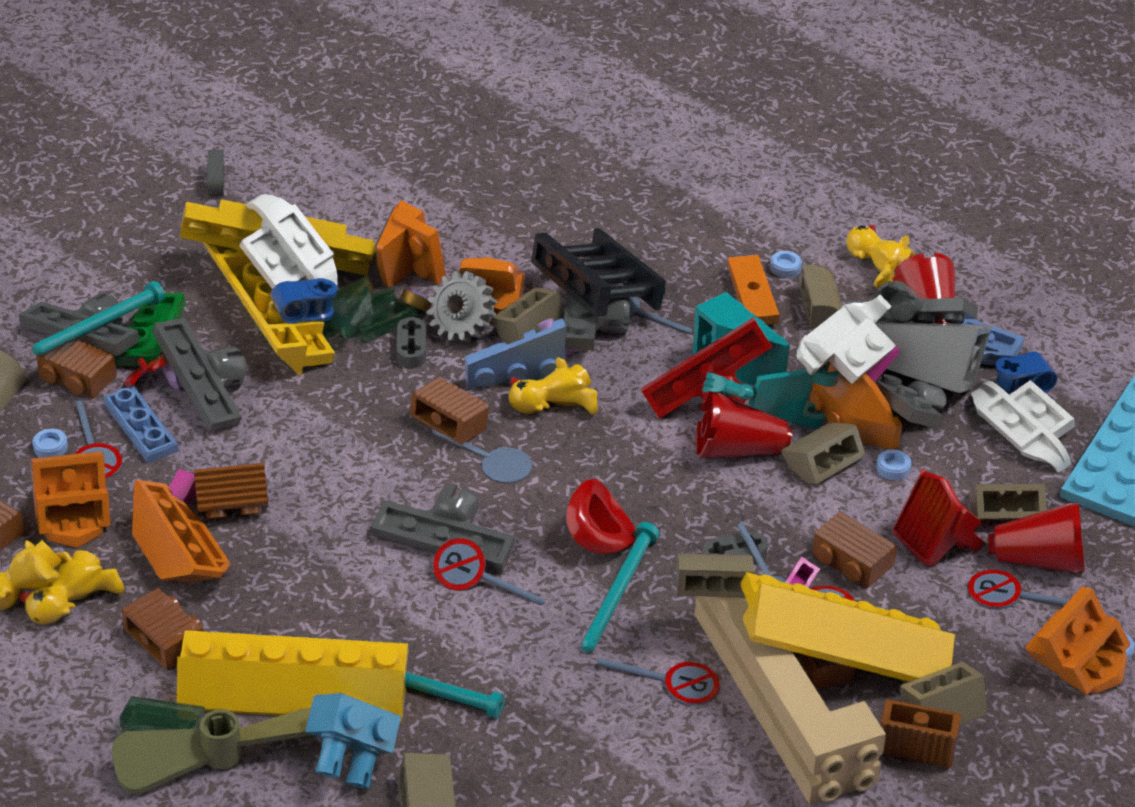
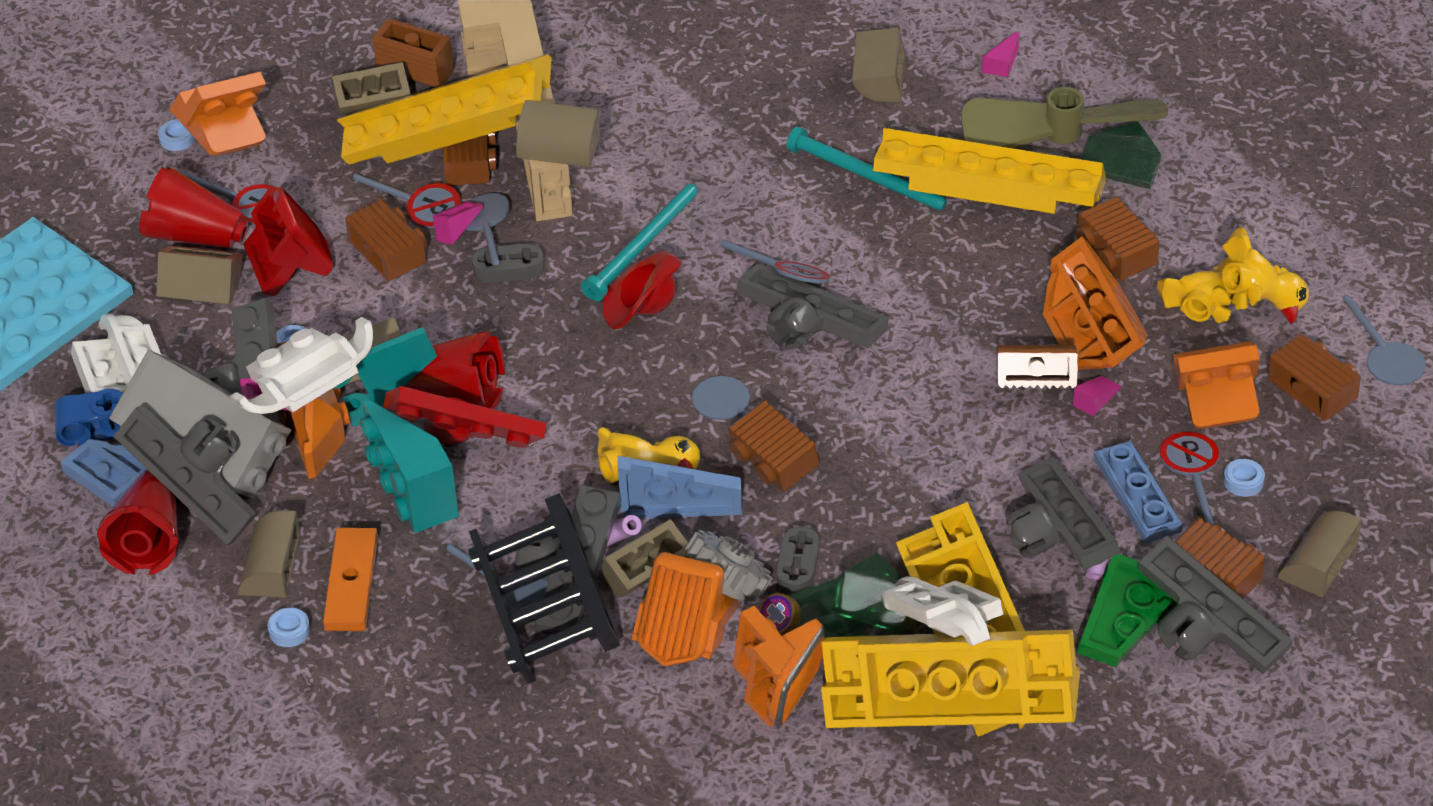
camera: 165 degrees left, 5 degrees up
teal bar [32,281,165,356] -> none
red piece [124,354,169,387] -> none
blue piece [271,278,337,324] -> none
dark azure brick [305,693,401,789] -> none
piece [597,658,720,706] -> none
teal piece [702,372,754,400] -> none
yellow animal [846,225,915,289] -> none

